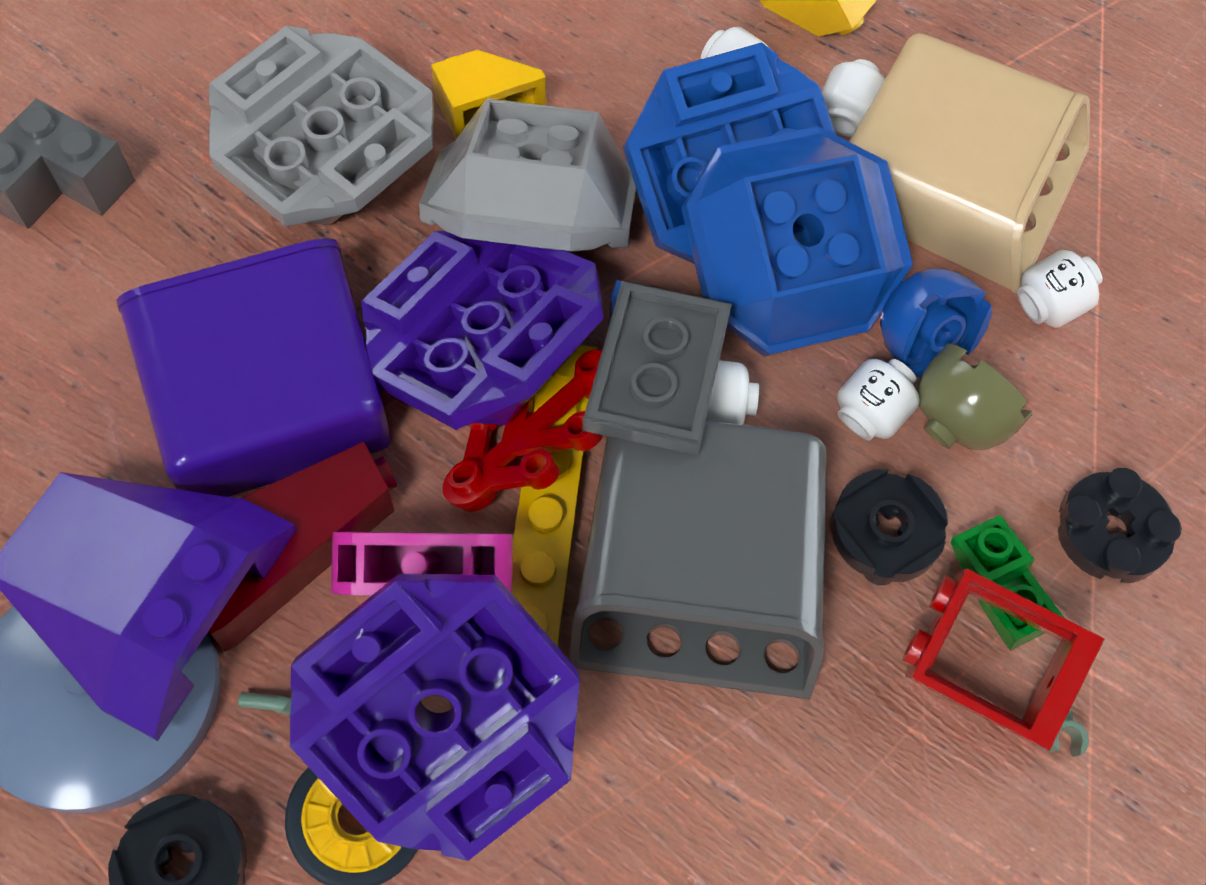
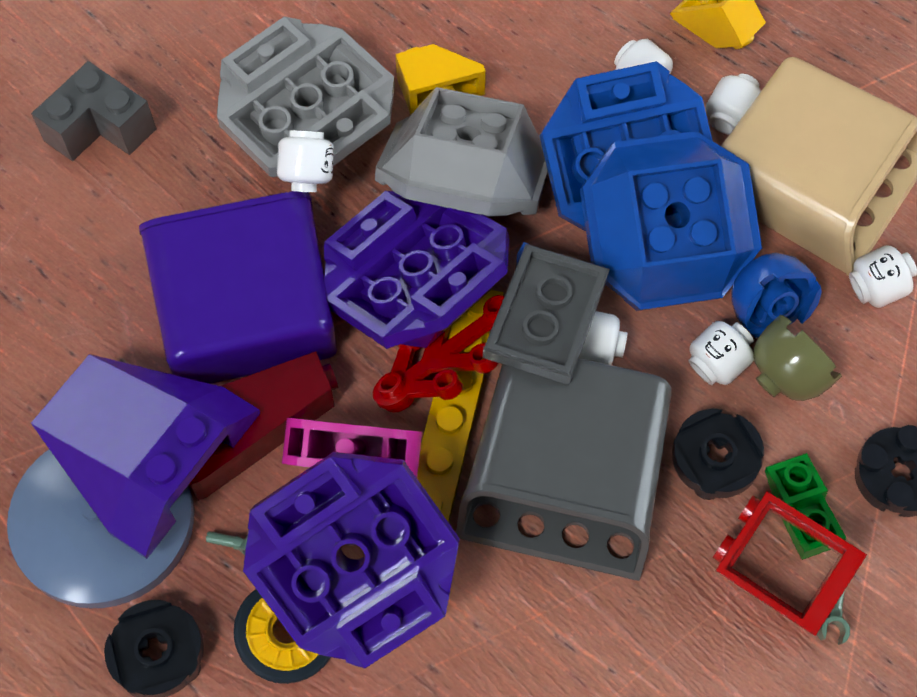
camera: 10 degrees right, 0 degrees up
none -> white head [277,130,334,192]

